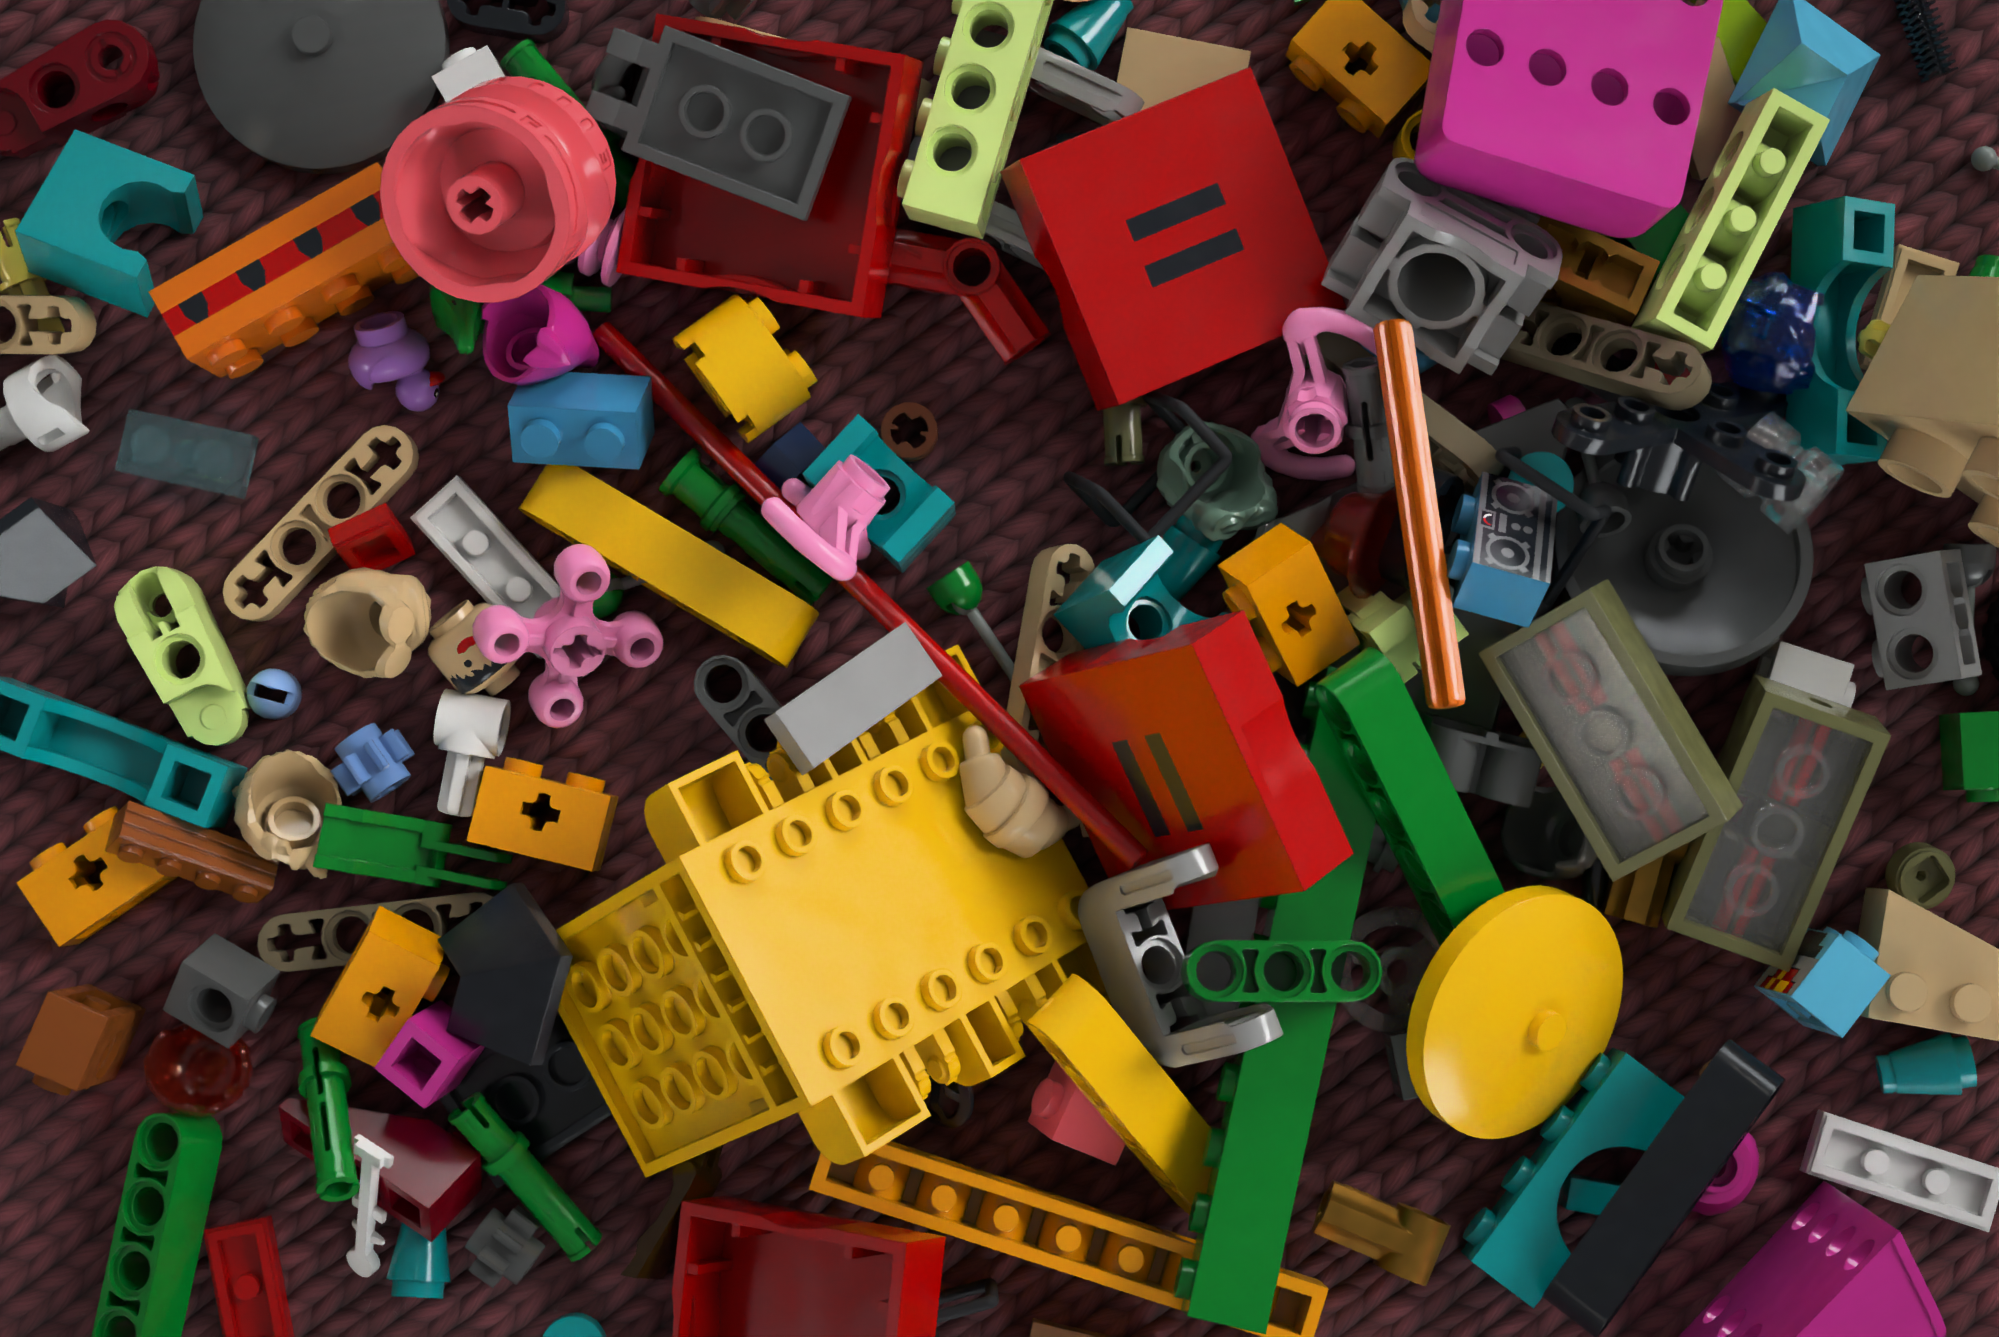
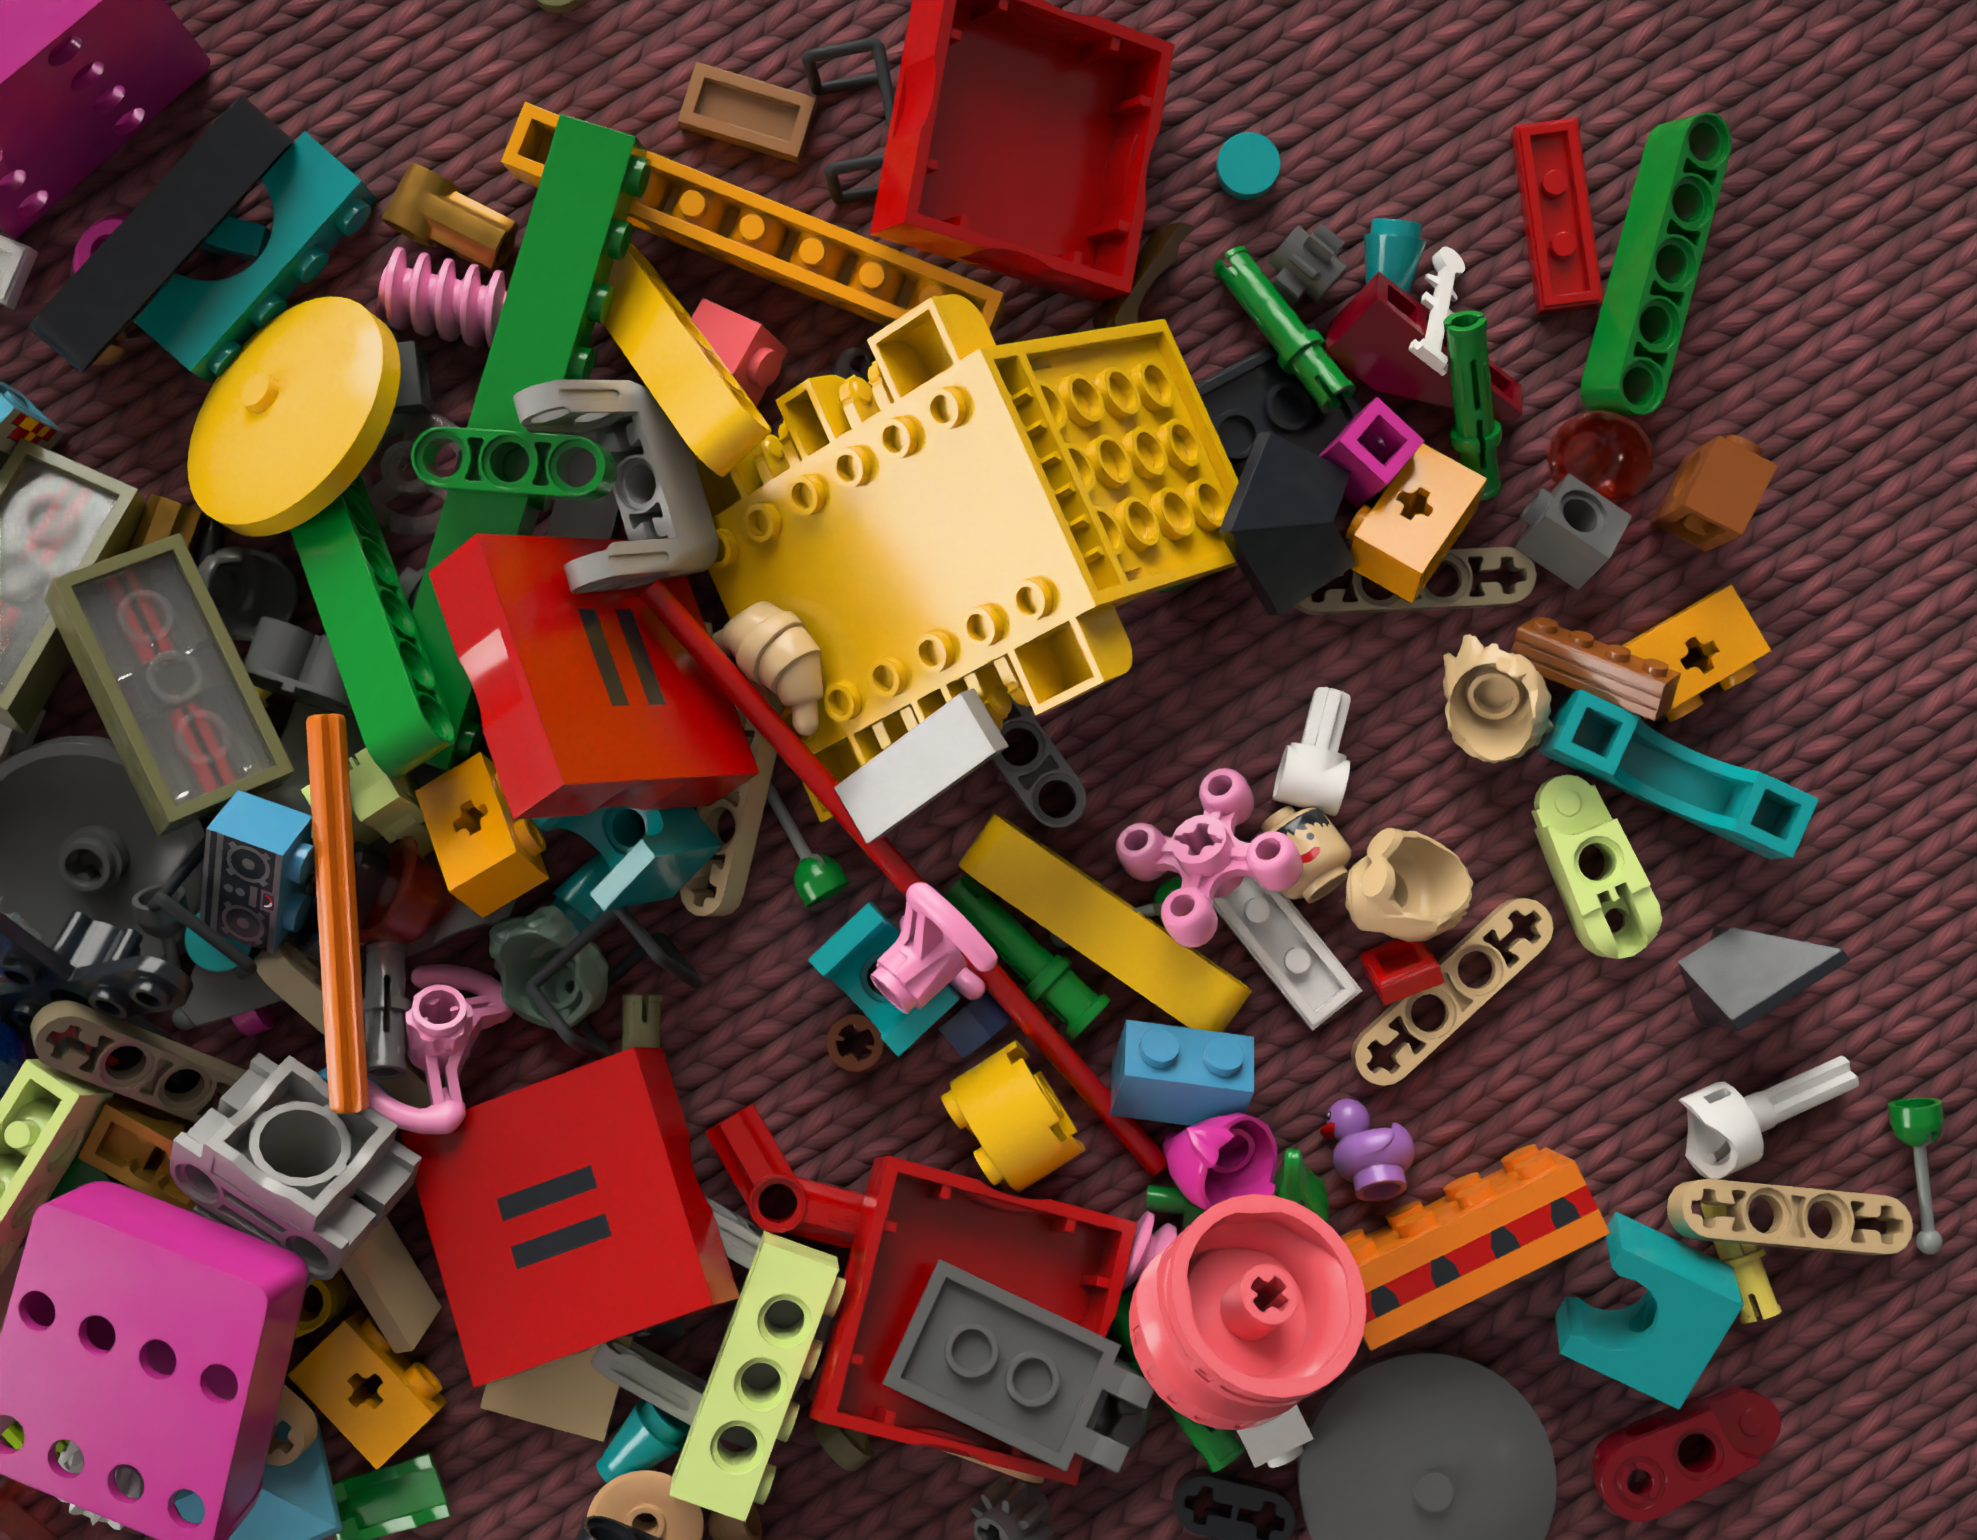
camera: 170 degrees left, 0 degrees up
clear light blue plate [115,409,259,499] -> none
light blue hinge [246,668,302,720] -> none
green arm [313,803,513,891] -> none
medium blue gear [330,723,415,803] -> none
light orange brick [466,757,619,872] -> none
none -> tan tile [342,1216,441,1353]
none -> bright pink piece [377,247,507,349]
none -> olive tile [813,1420,874,1471]

